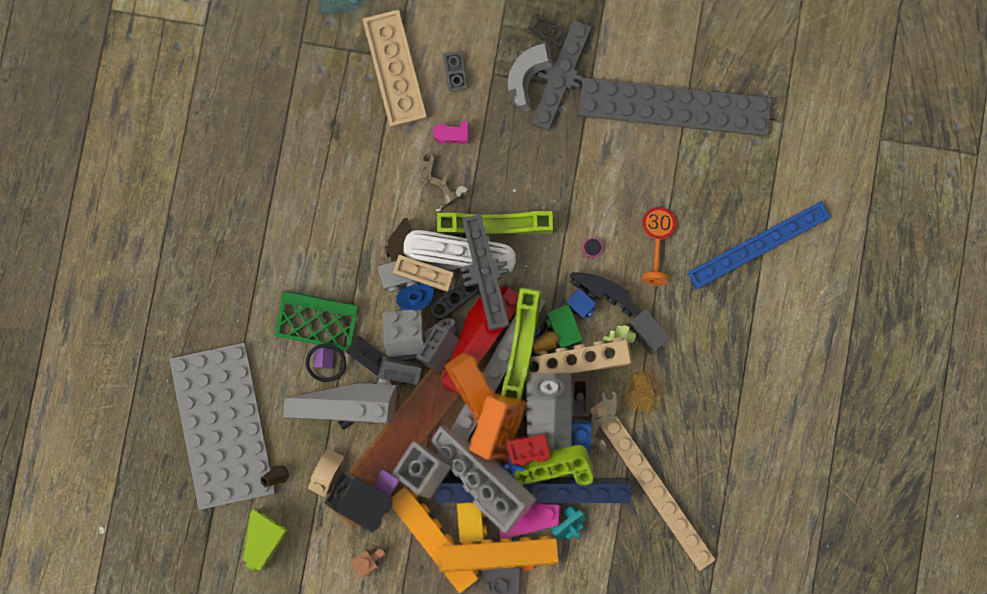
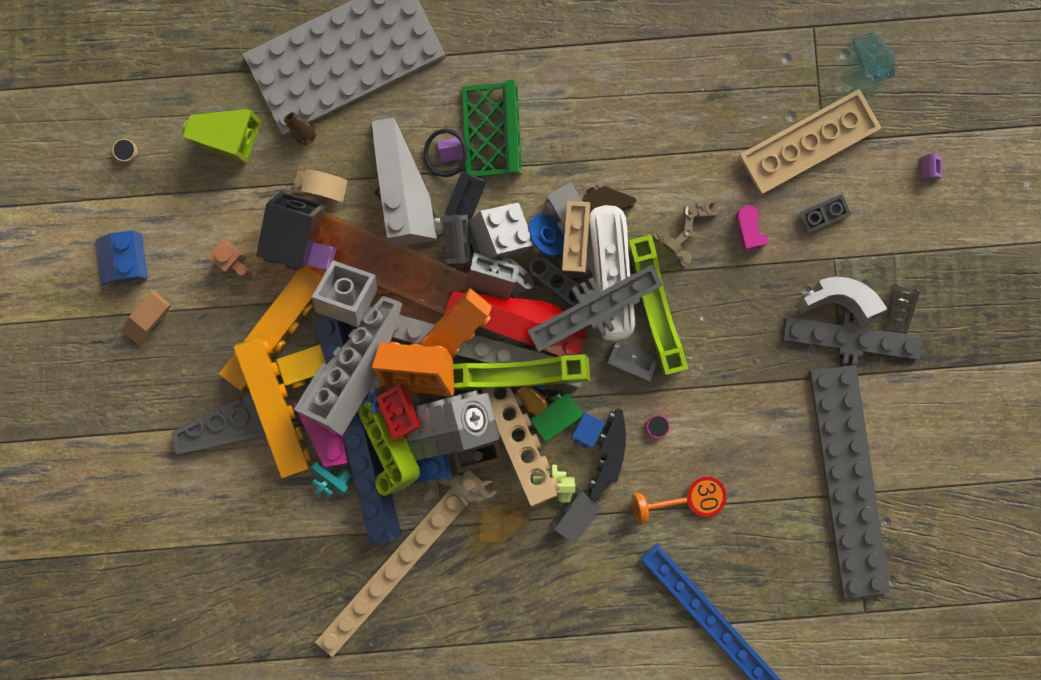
camera: 70 degrees right, 5 degrees up
none -> dark grey hinge [606,341,658,382]

